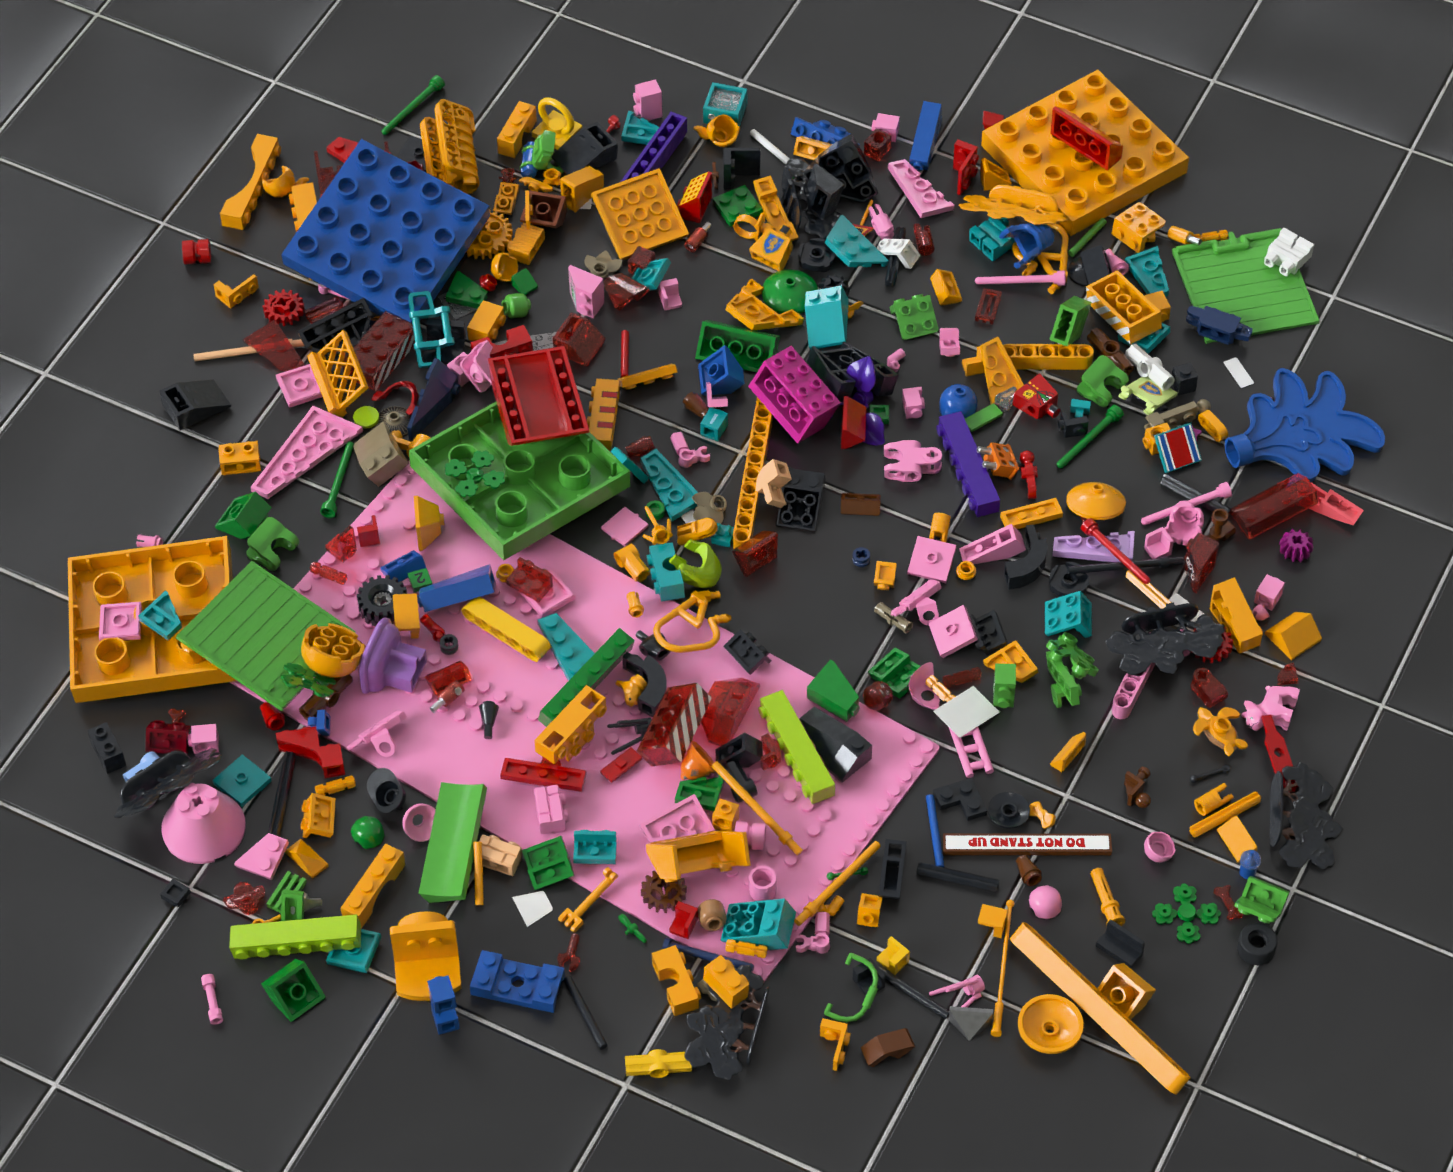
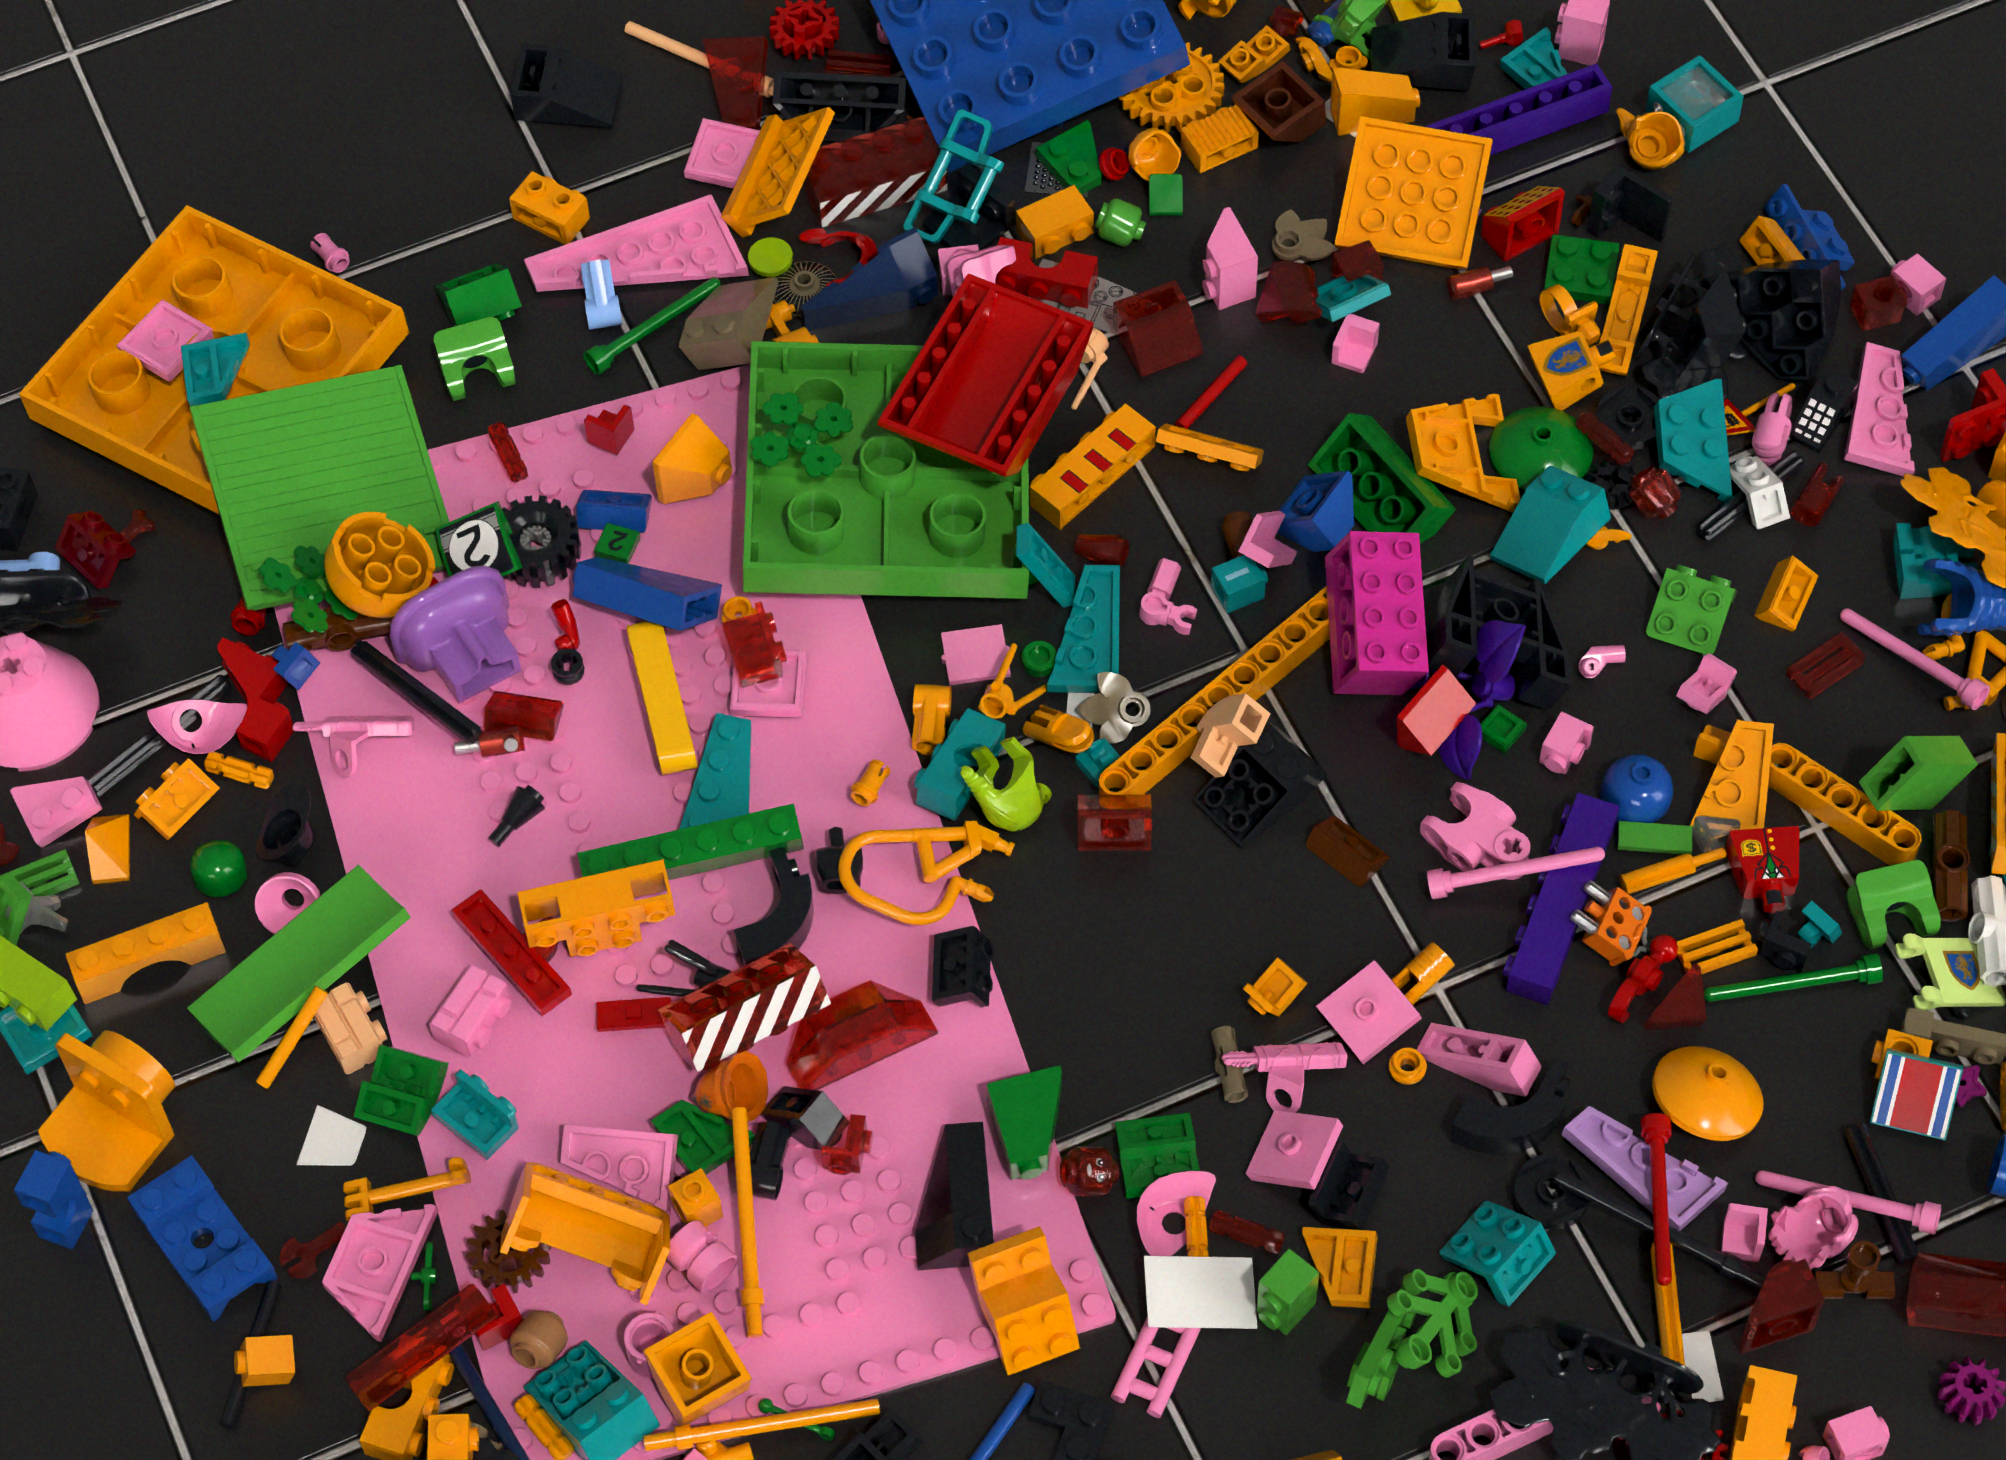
camera: 40 degrees right, 5 degrees up
bright pink brick [188,724,219,754] -> none
teal plate [212,754,272,807] -> none
clear red bracket [325,526,357,563] -> none
light orange panel [393,593,420,639] -> none
light orange piece [525,190,533,230] -> none
light orange animal [615,674,648,707] -> none
white bar [750,129,790,165] -> none
lime brick [758,690,835,804] -> none
dark blue bush [853,547,870,567] -> none
light orange plate [1000,498,1063,529] -> none
none -> bright pink piece [147,700,247,754]
none -> light orange brick [234,1335,295,1387]
none -> bright pink wing [322,1204,438,1342]
none -> clear red panel [346,1284,498,1412]
none -> black axle [350,640,482,744]
none -> slope [435,501,523,577]
none -> light blue piece [581,259,623,330]
none -> light orange slope [643,1311,752,1426]
none -> light orange bracket [967,1226,1080,1376]
none -> bright pink piece [1427,847,1605,899]
none -> clear red axle [1575,412,1635,465]
none -> light orange axle [1618,847,1727,894]
none -> clear red head [1629,466,1682,520]
none -> clear red slope [1643,963,1707,1030]
none -> light orange tile [1677,919,1758,979]
none -> black slope [1789,367,1858,453]

